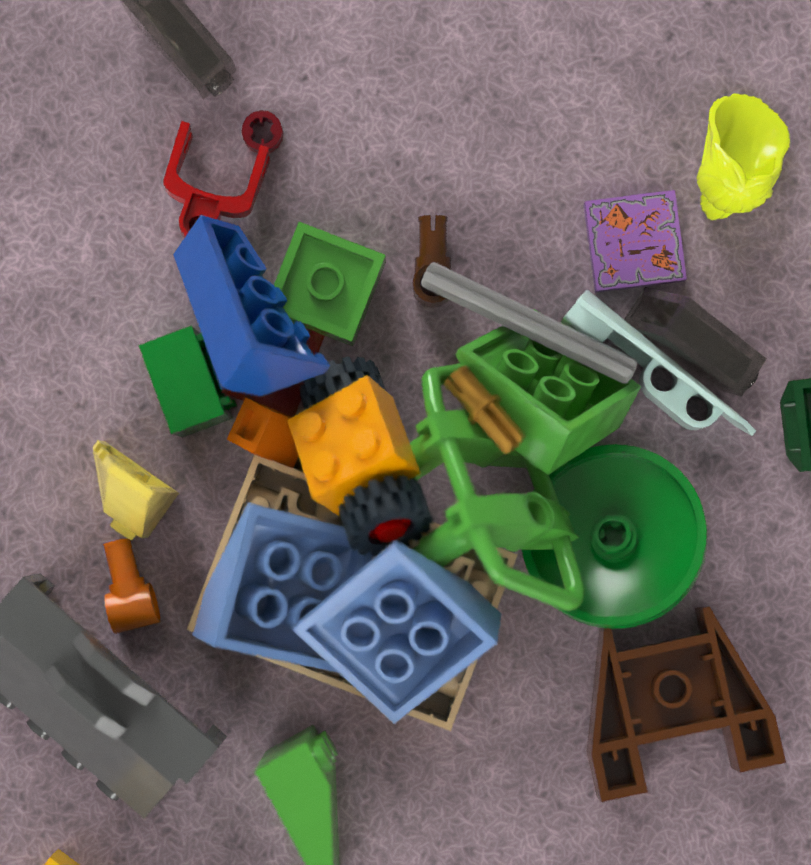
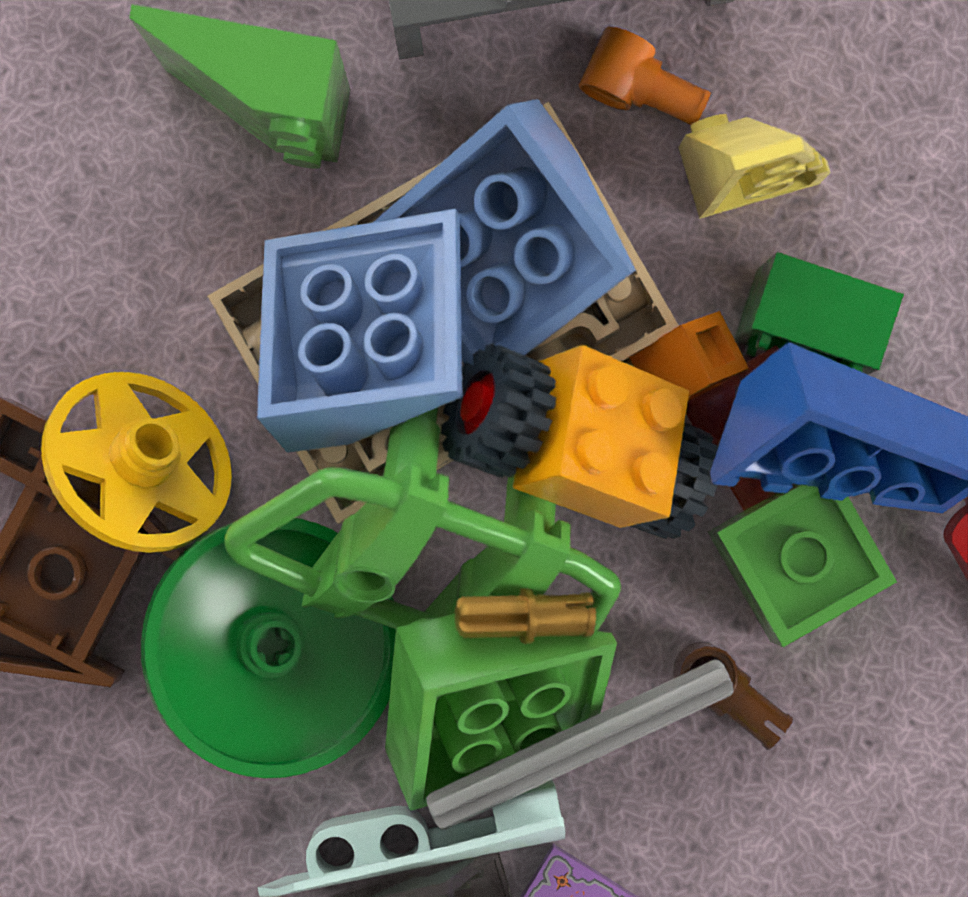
camera: 125 degrees right, 0 degrees up
none -> yellow wheel [41,372,232,553]

